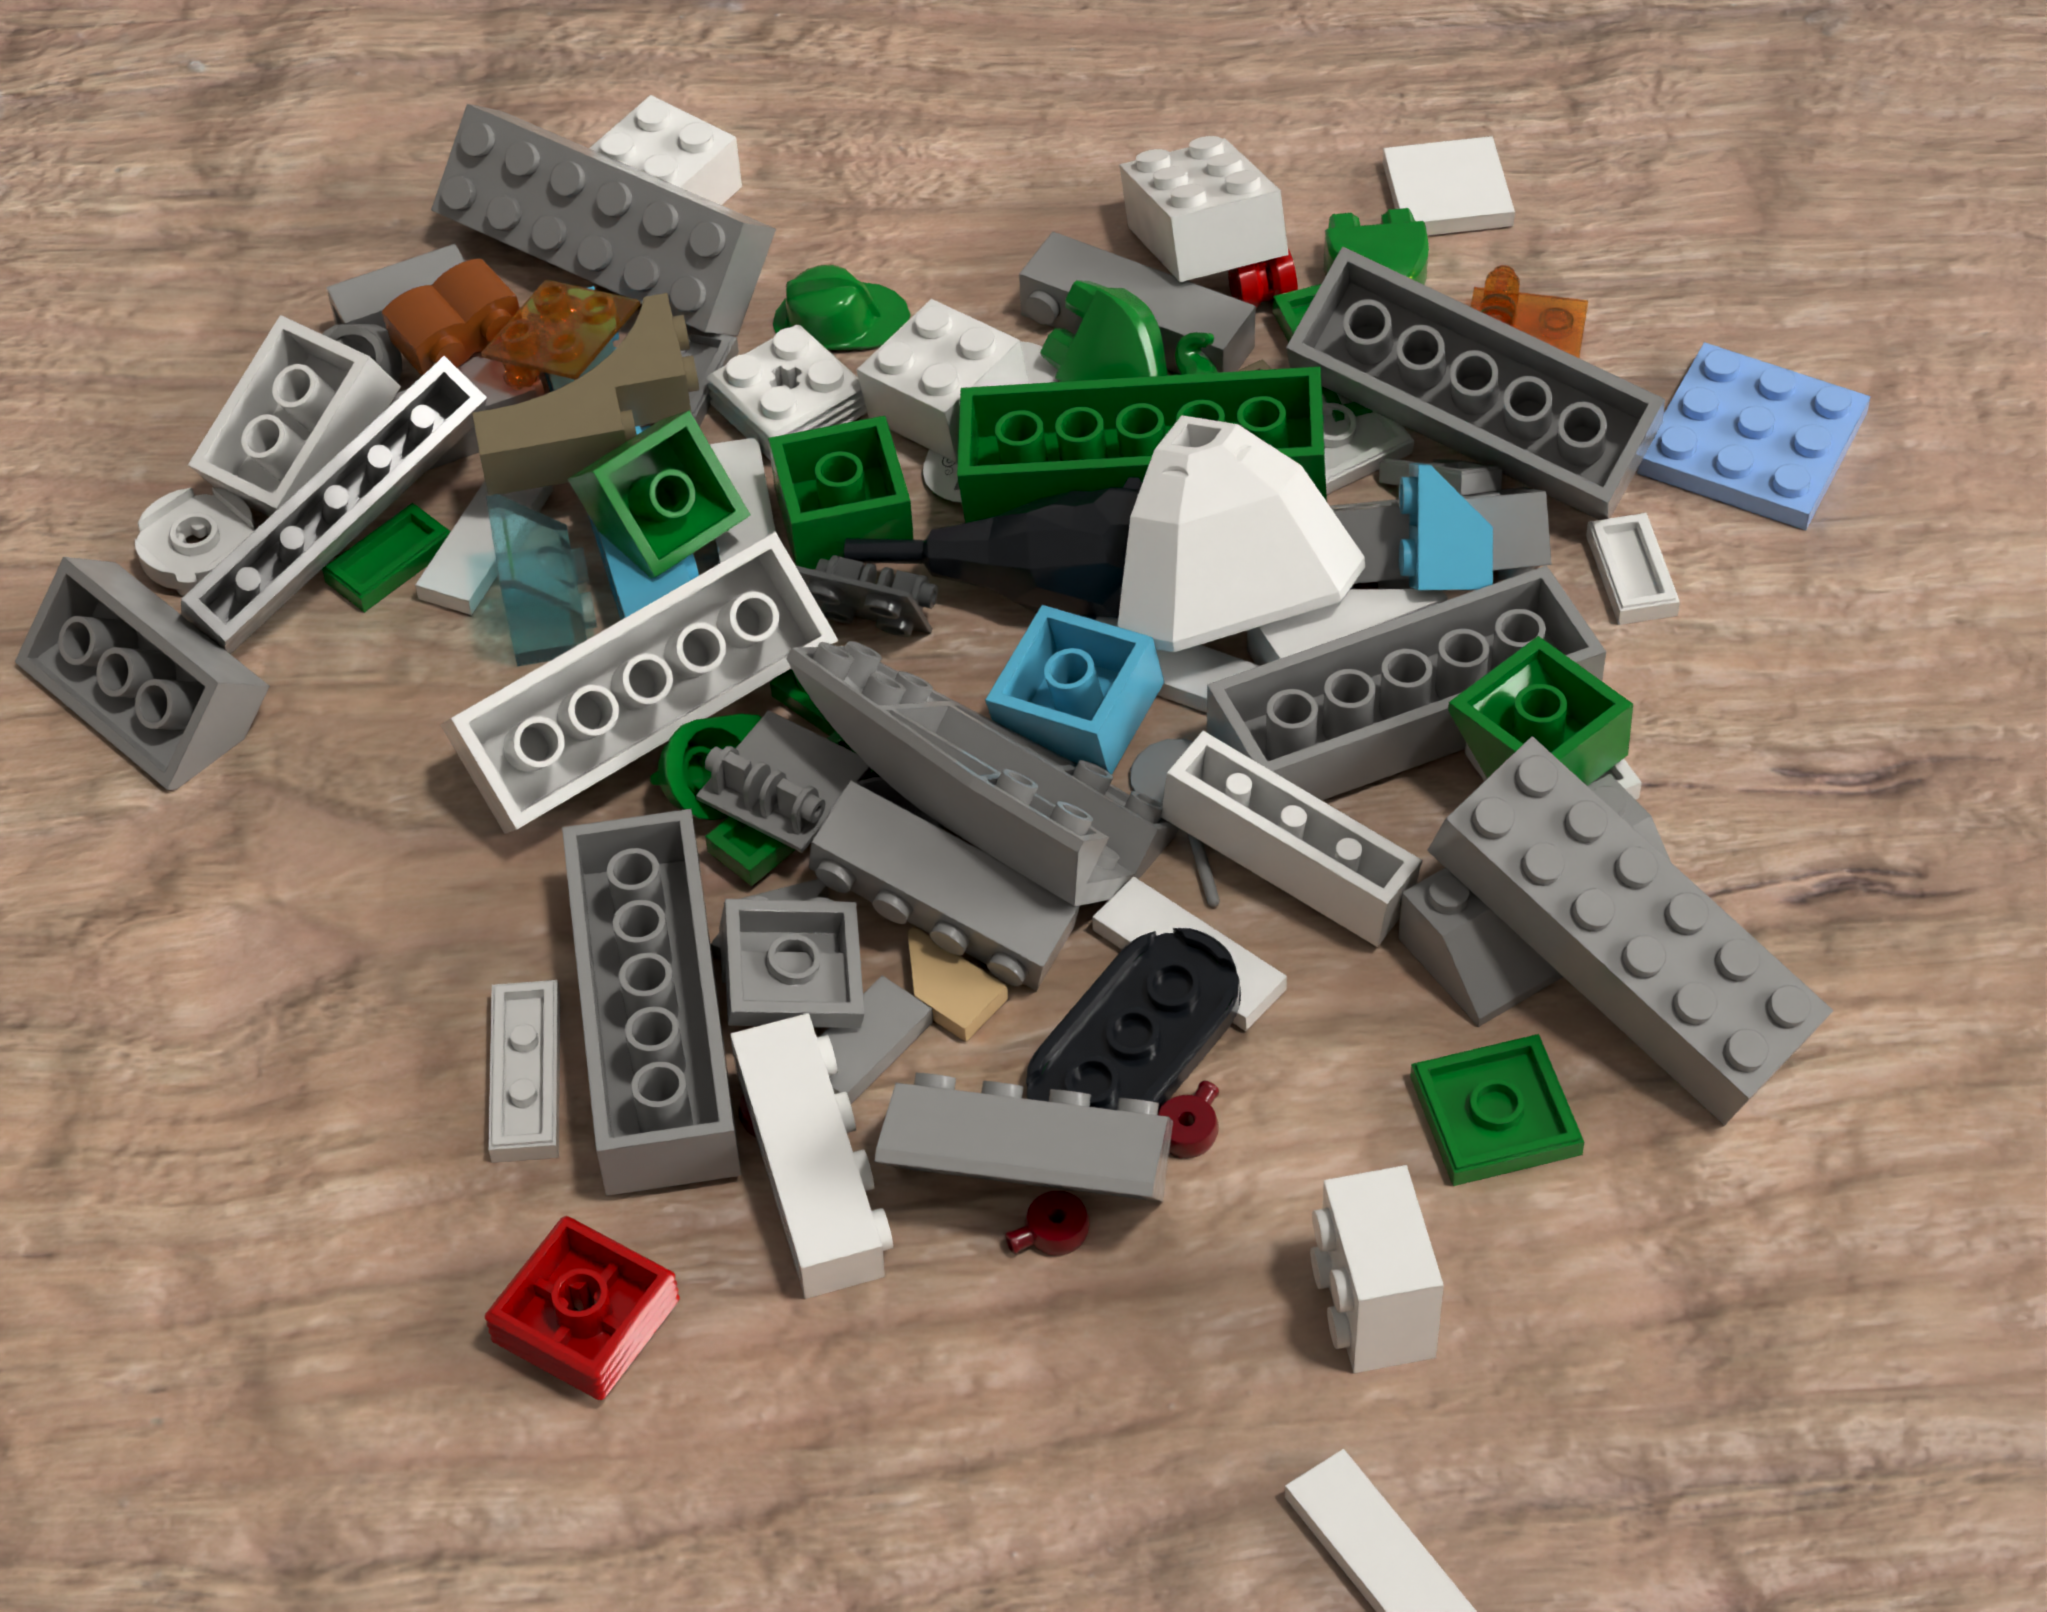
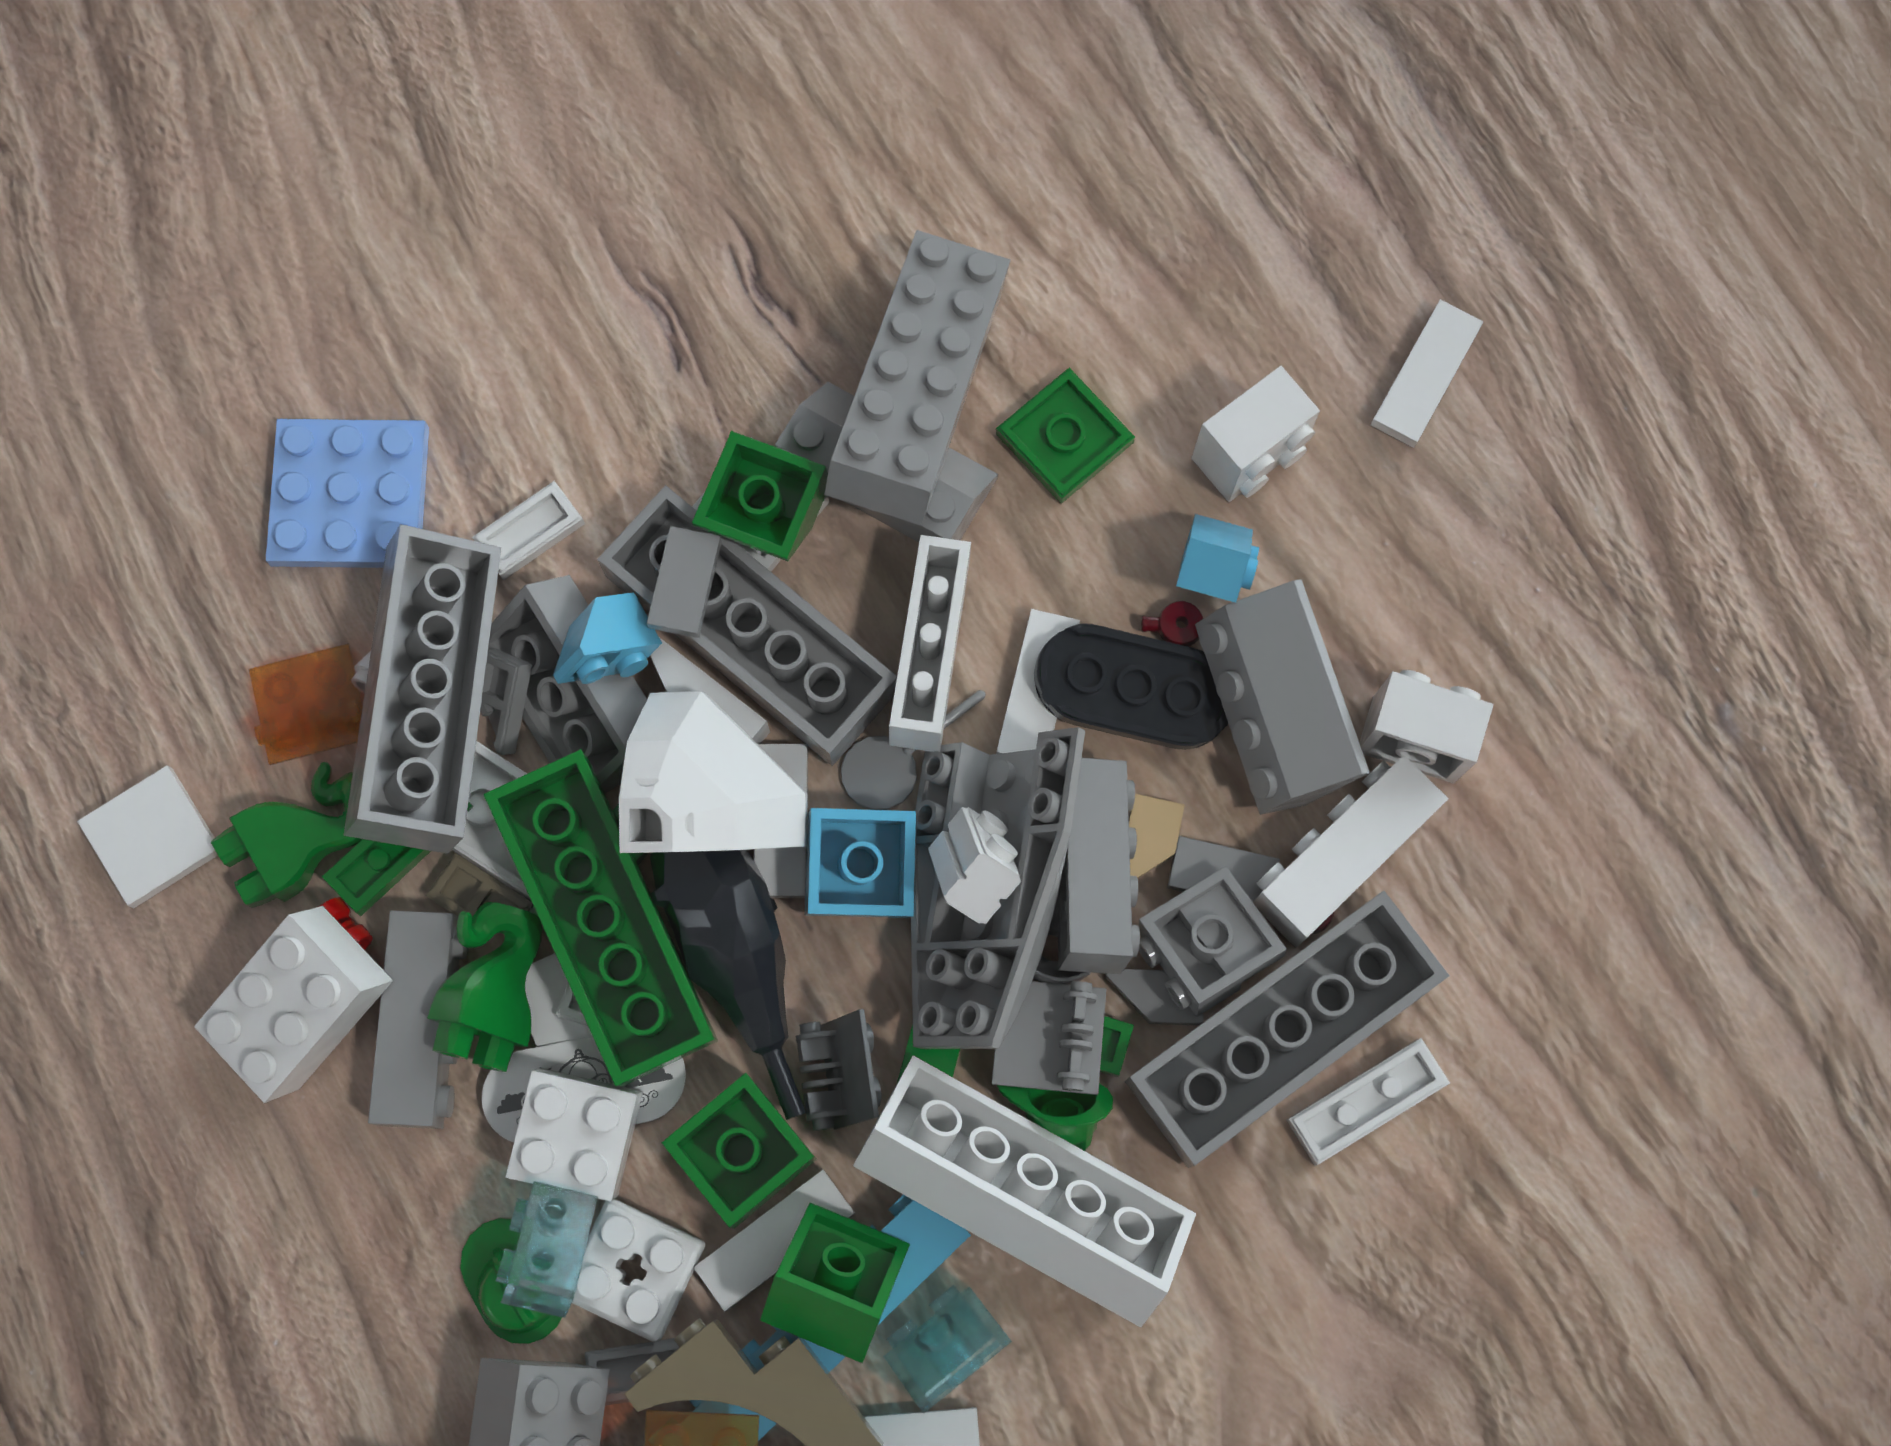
camera: 120 degrees left, 25 degrees up
red brick [484,1216,680,1400] -> none
none -> clear light blue brick [495,1181,598,1318]
none -> light grey tile [647,526,722,638]
none -> white brick [928,807,1021,924]
none -> medium azure brick [1176,514,1259,603]
none -> white brick [1359,670,1494,784]

